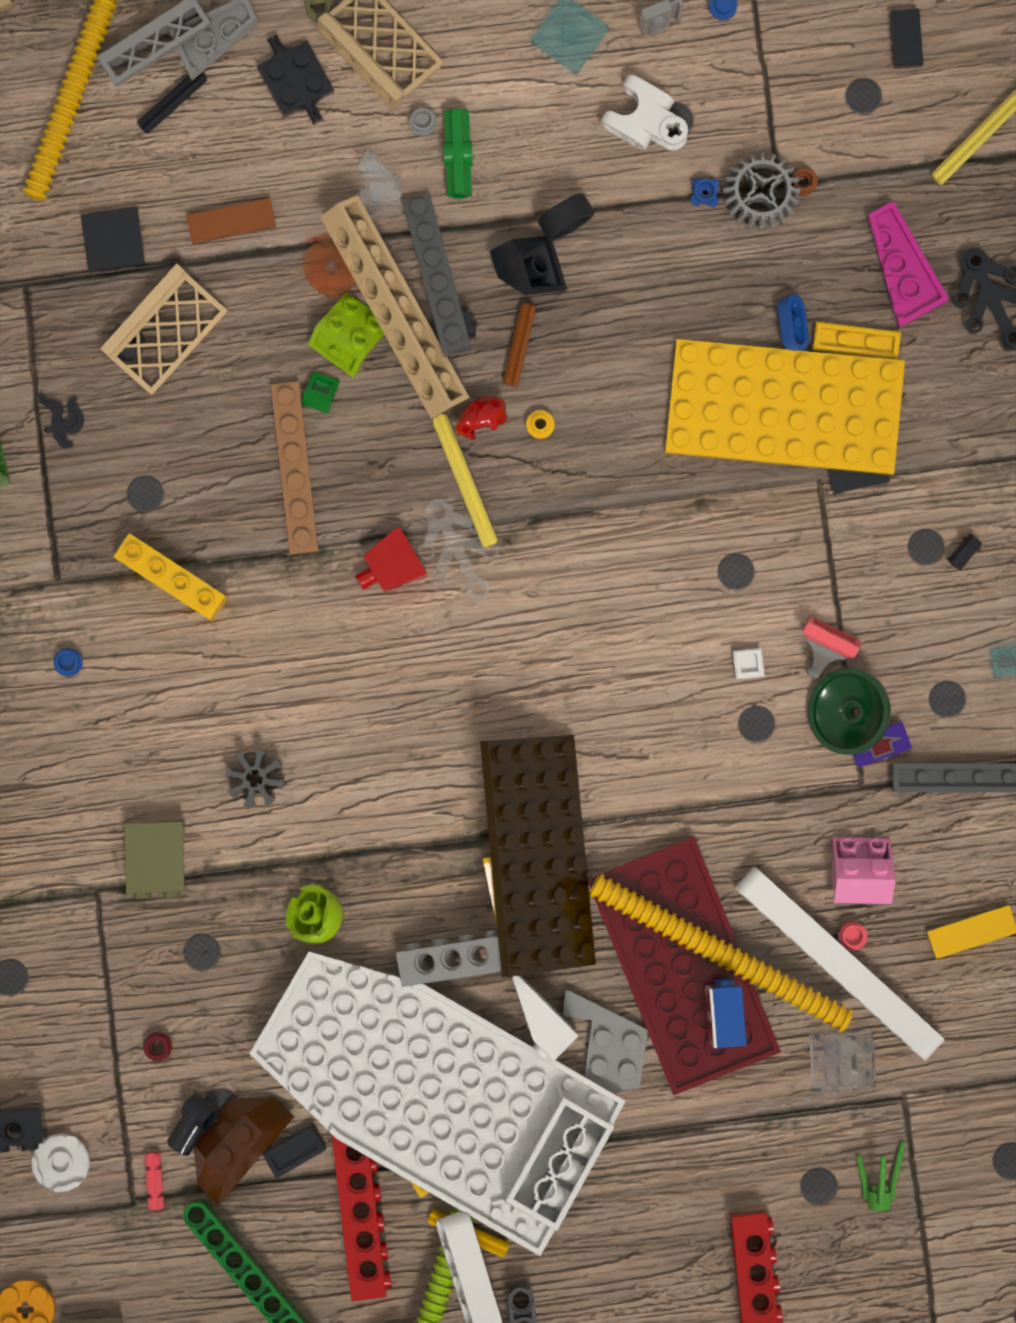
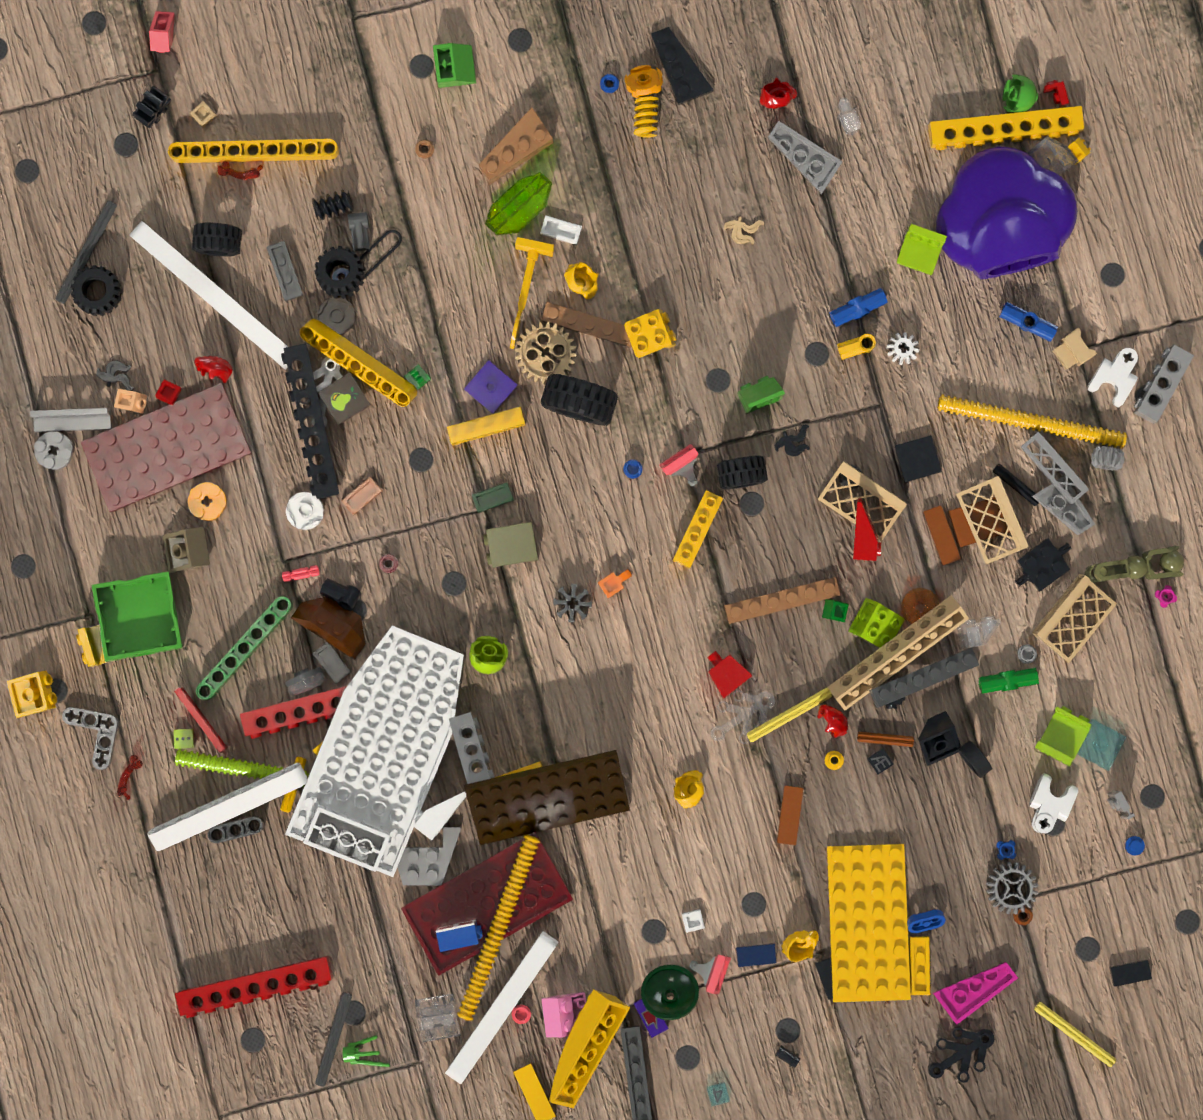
camera: 85 degrees right, 0 degrees up
none -> clear piece [285,667,326,696]
none -> dark grey axle [315,992,352,1087]
none -> nougat tile [341,476,383,516]
none -> dark green tile [472,482,514,513]
none -> yellow slope [549,989,630,1108]
none -> orange plate [598,569,632,599]
none -> coral piece [659,444,698,486]
none -> yellow hair [673,770,704,809]
none -> black tyre [717,455,768,489]
none -> dark blue tile [736,943,777,967]
none -> dark orange tile [776,785,804,845]
none -> yellow hair [781,930,819,962]
none -> red slope [853,498,882,561]
none -> black tile [867,748,894,775]
none -> dark orange tile [948,497,1010,548]
none -> tan fence [956,476,1029,564]
none -> lime panel [1035,706,1092,767]

